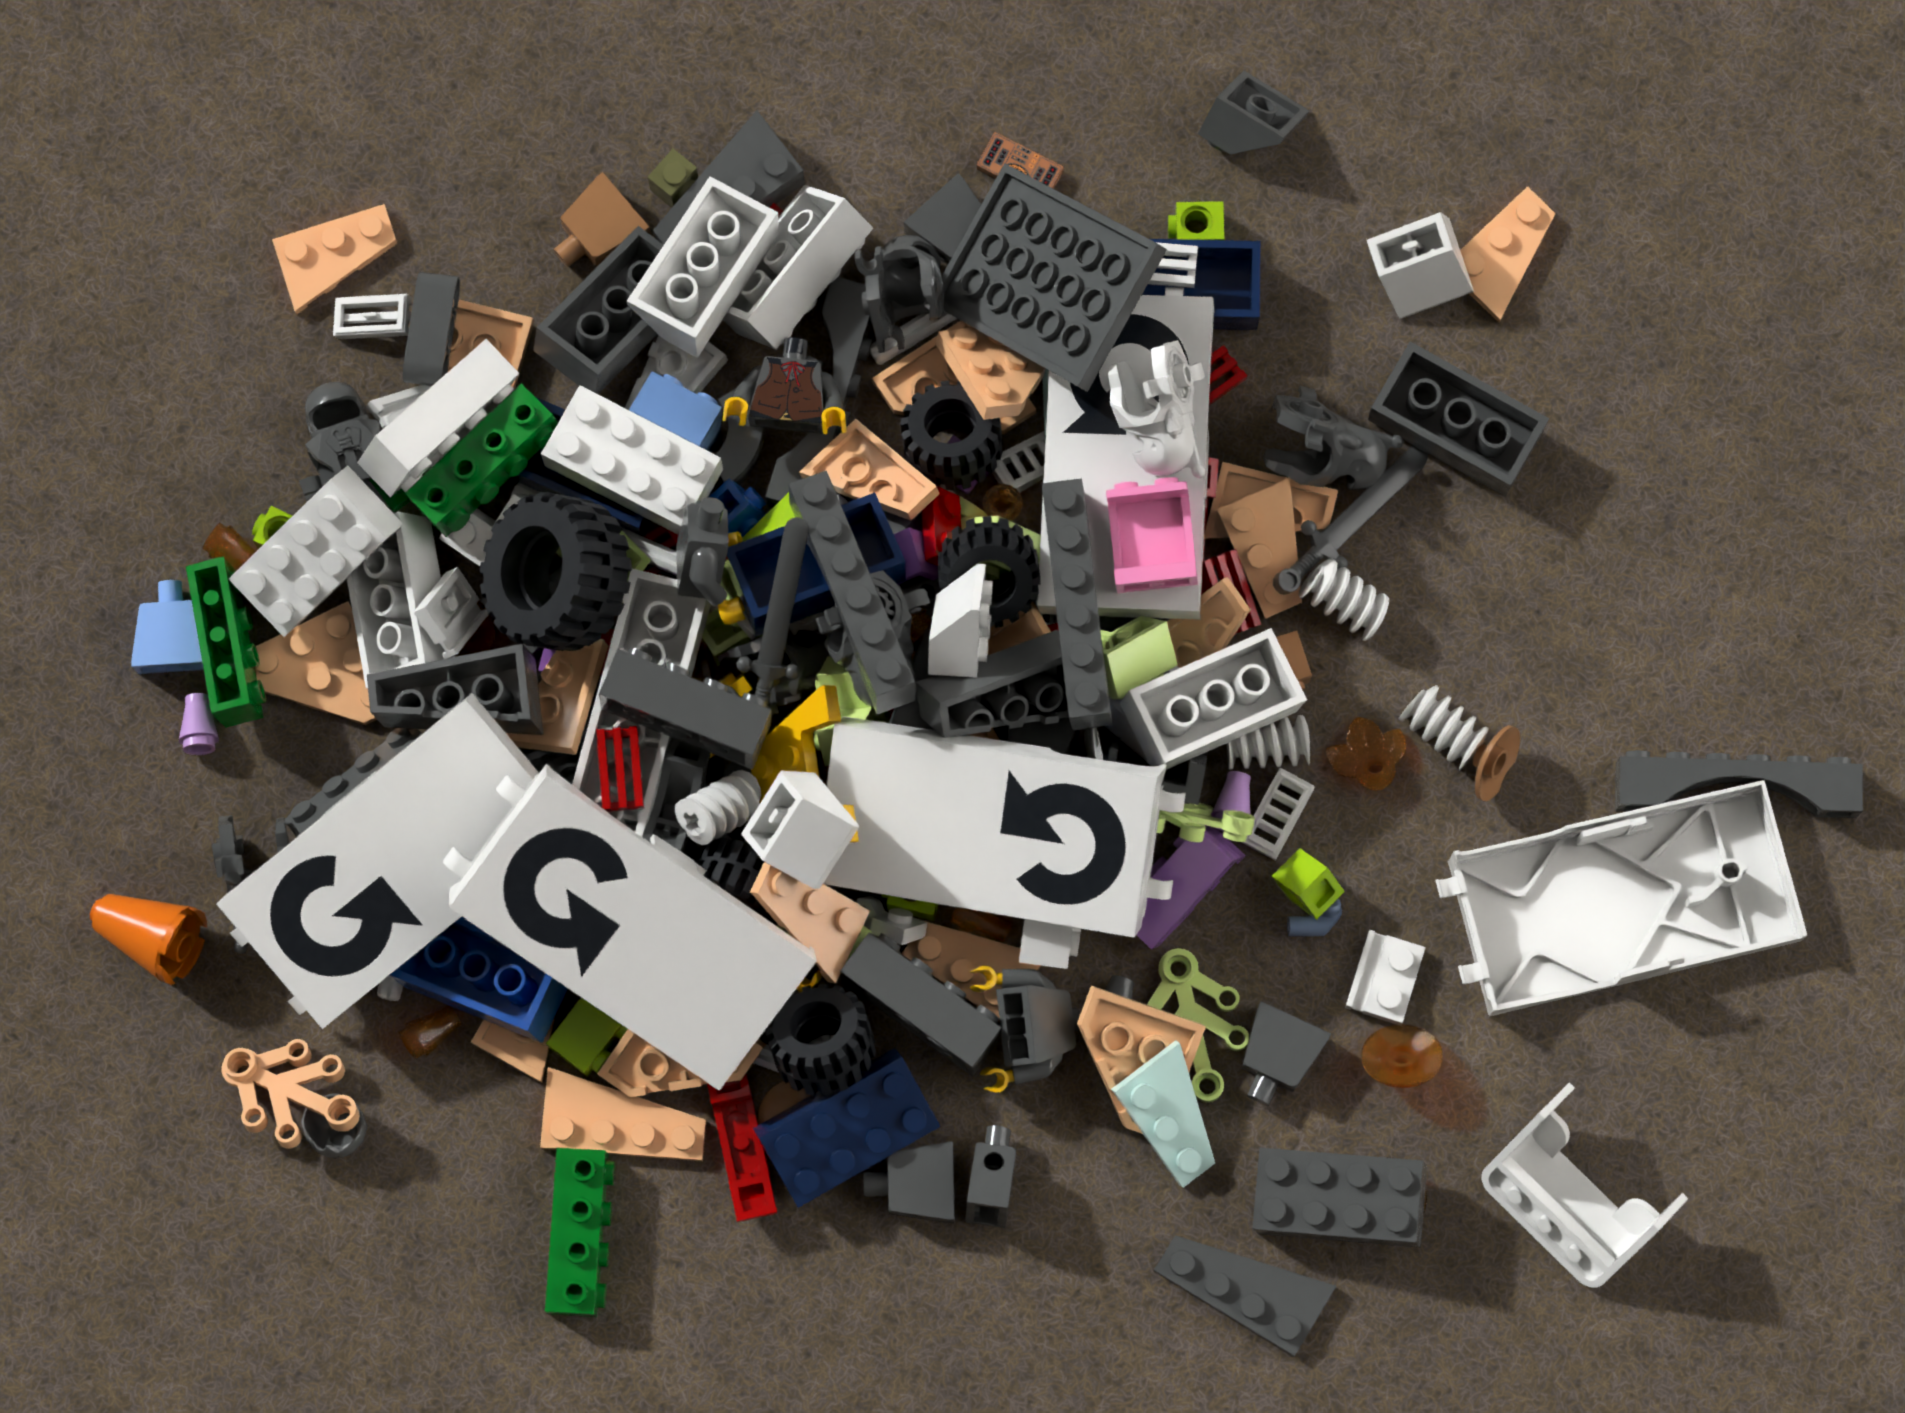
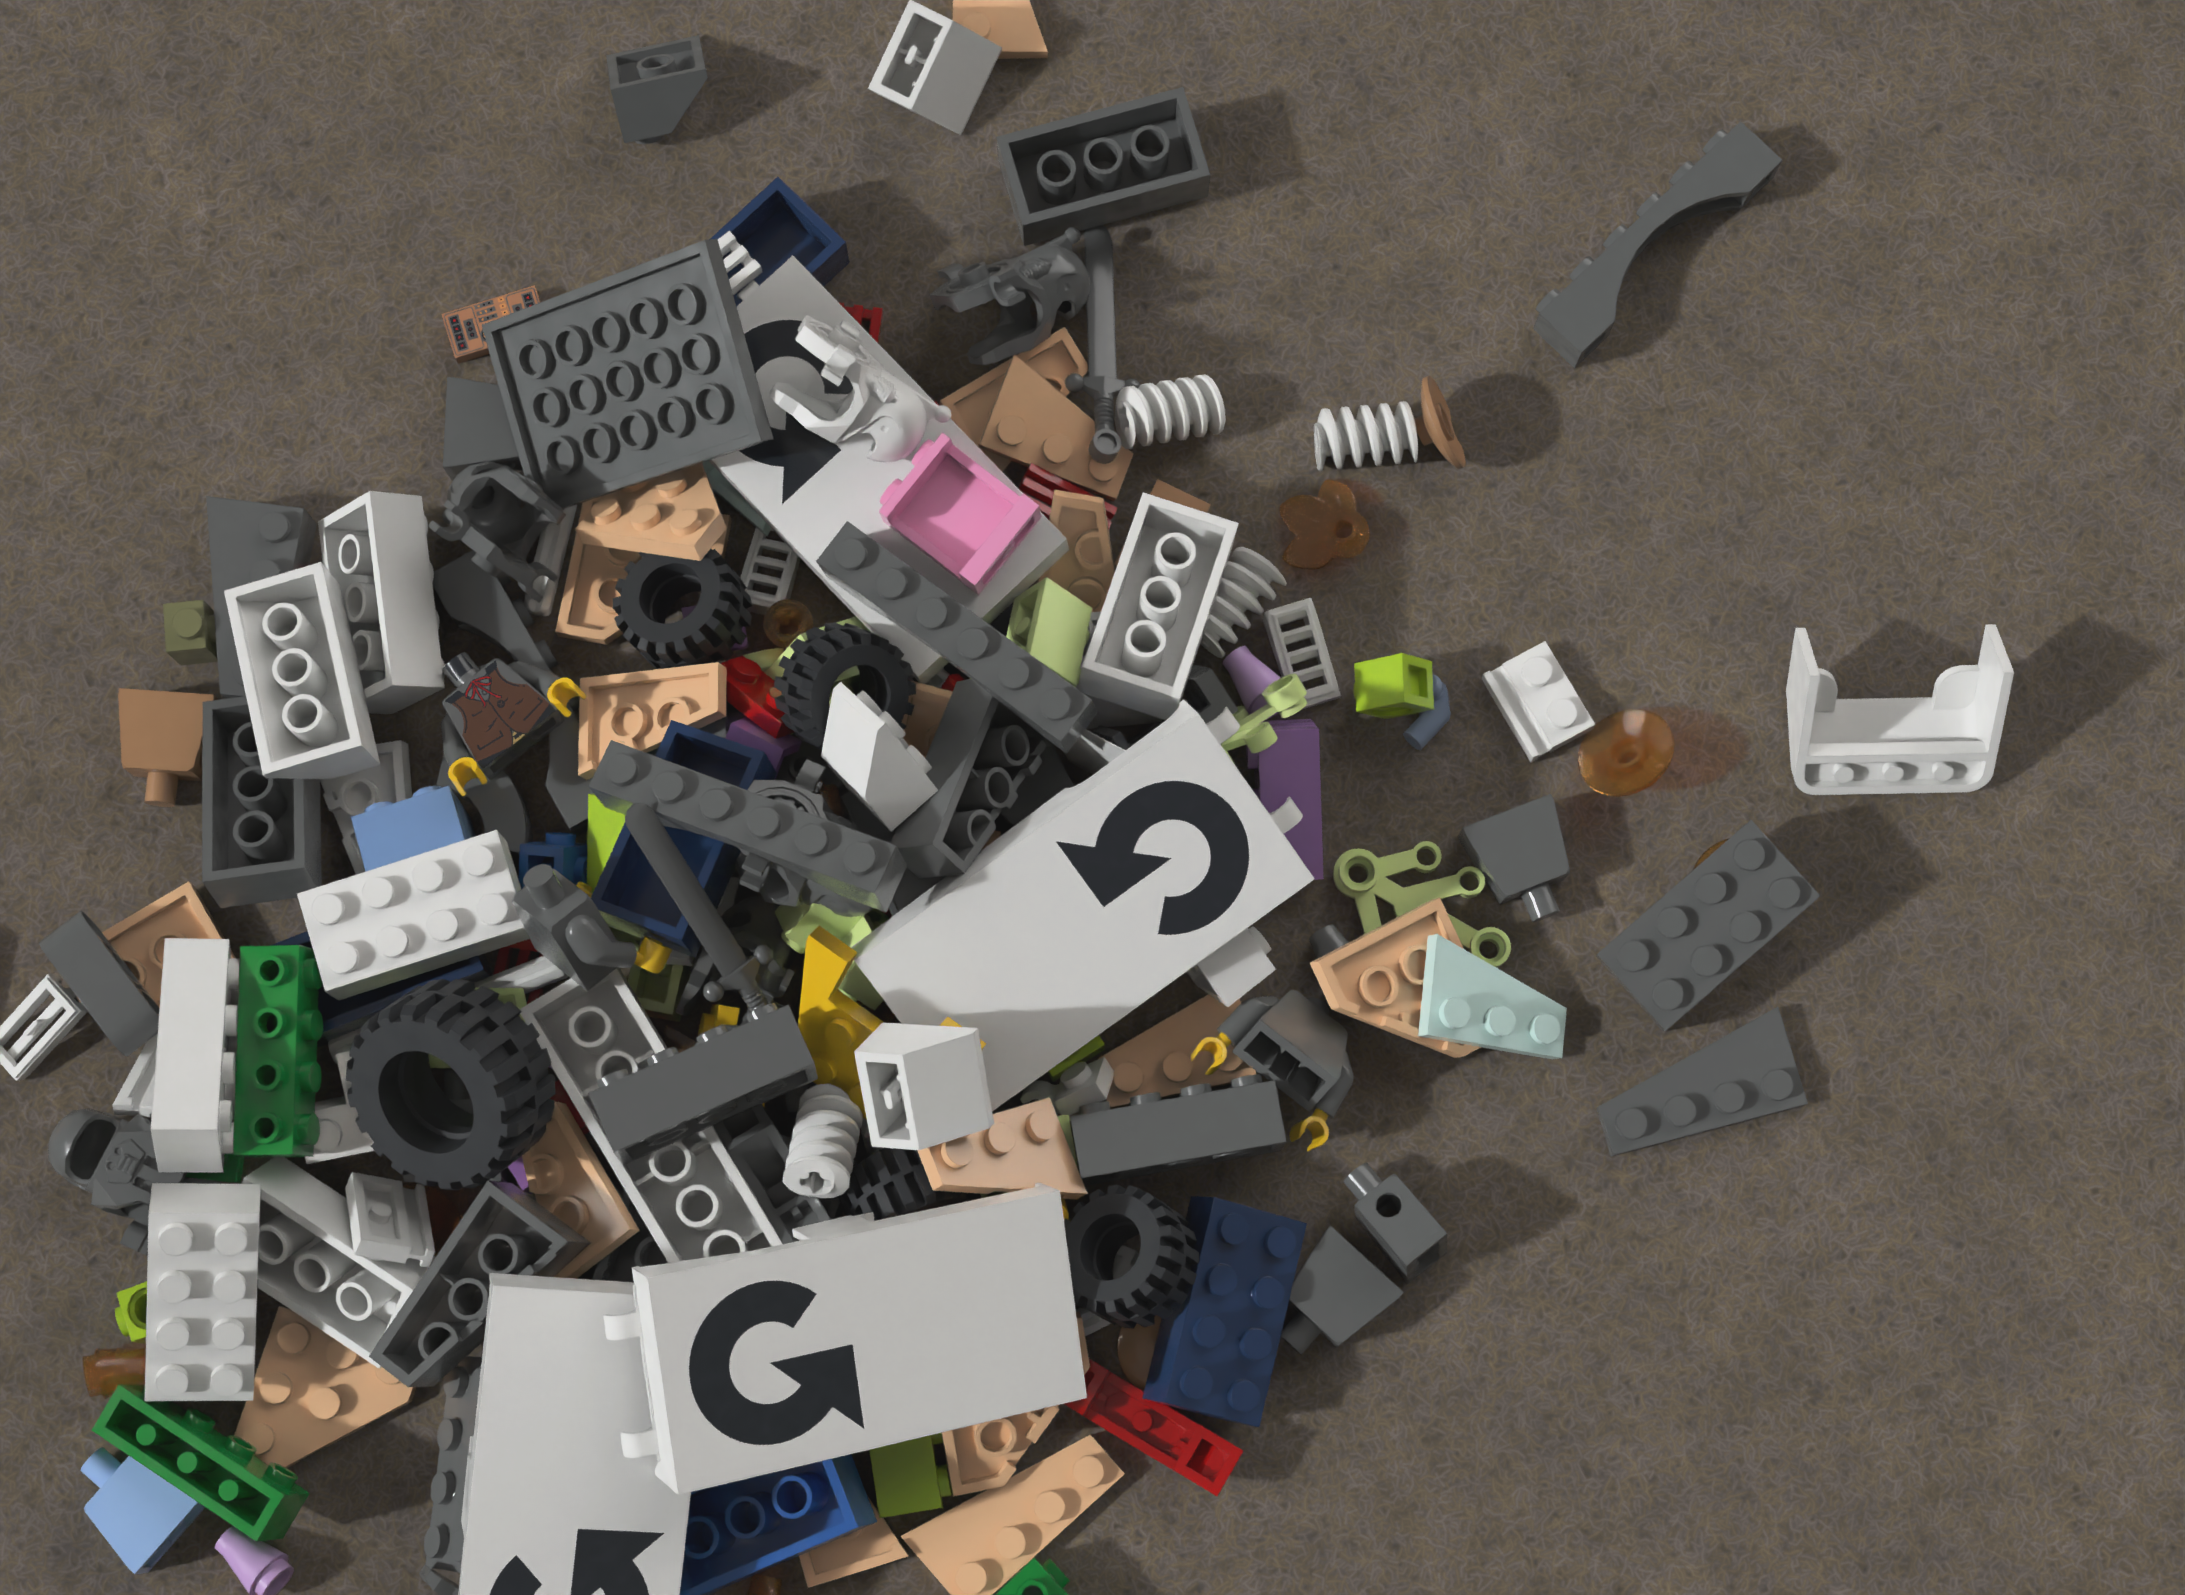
camera: 50 degrees left, 0 degrees up
red tile [596,726,644,812] -> none
clear orange cone [950,907,1013,943] -> none
lime brick [1168,201,1225,240] -> none
white piece [1435,780,1807,1017] -> none

